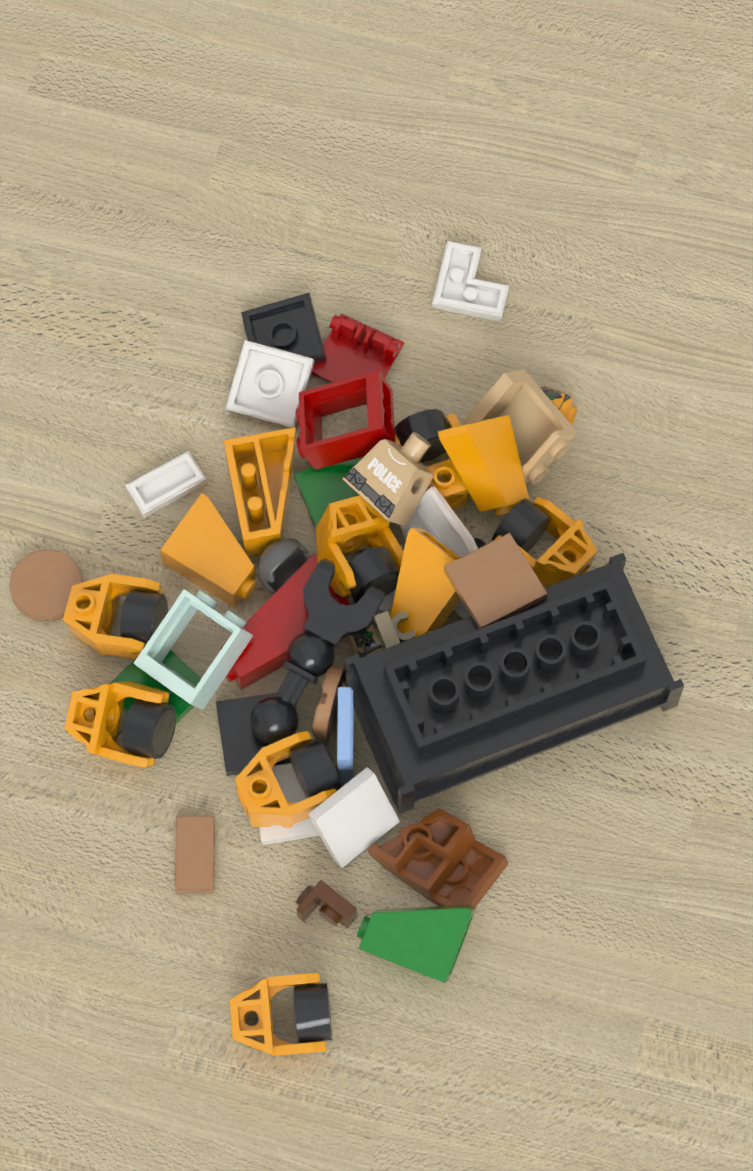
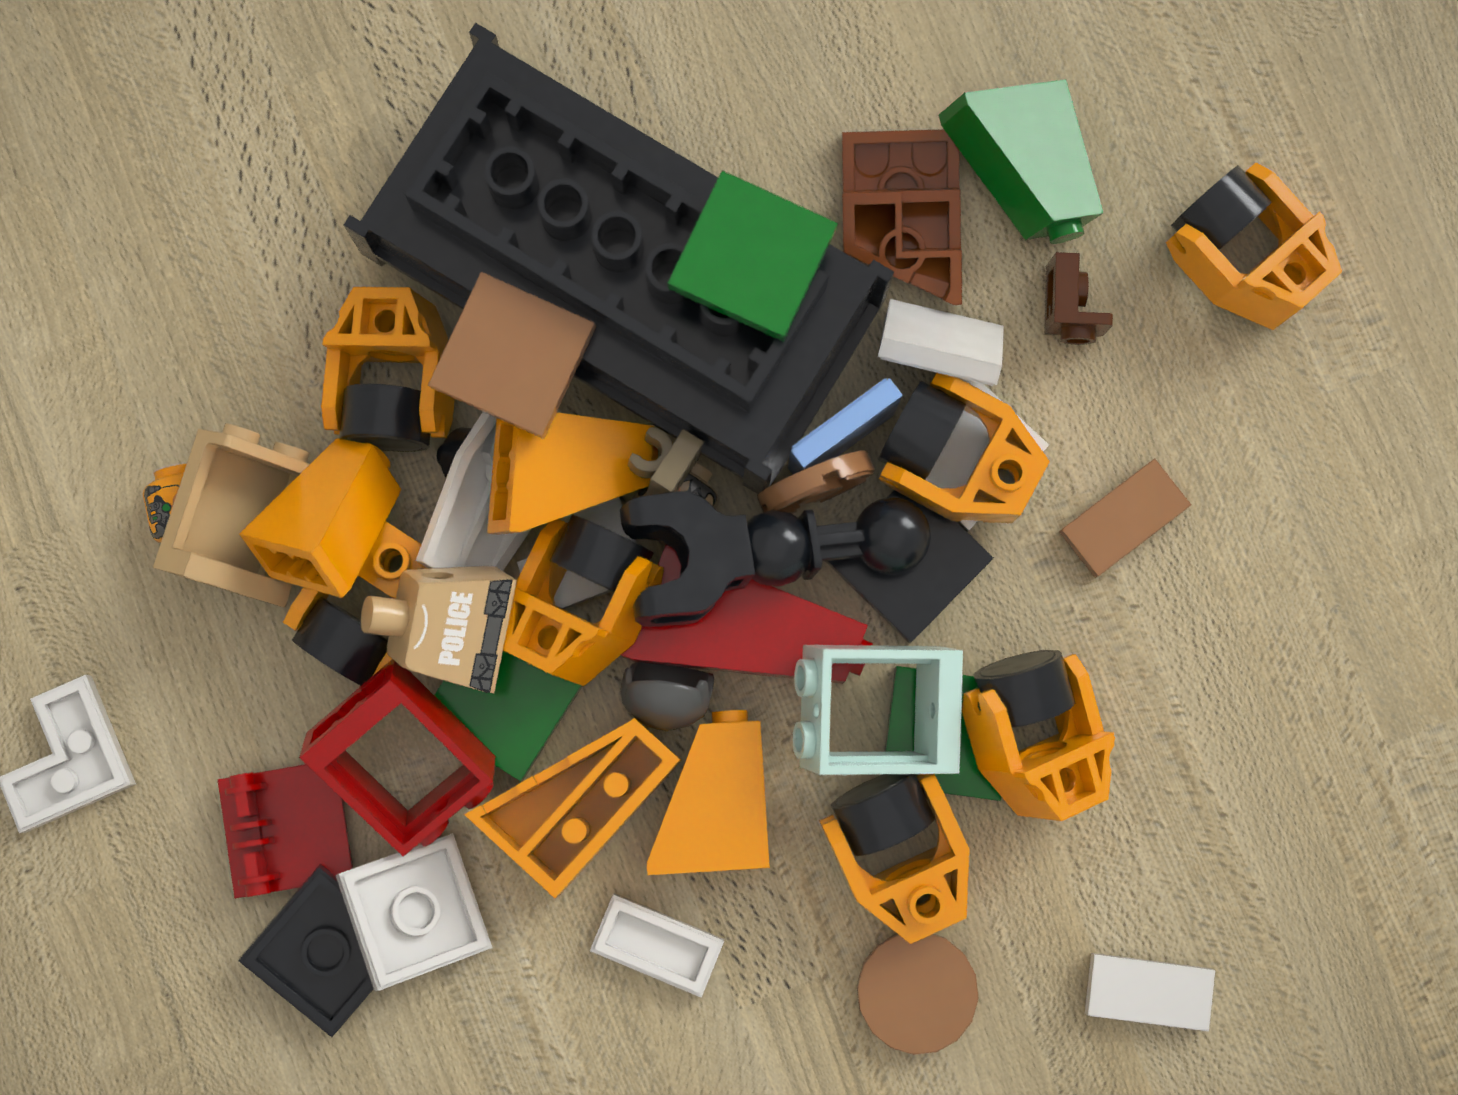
camera: 125 degrees left, 15 degrees up
none -> green tile [668,170,838,342]

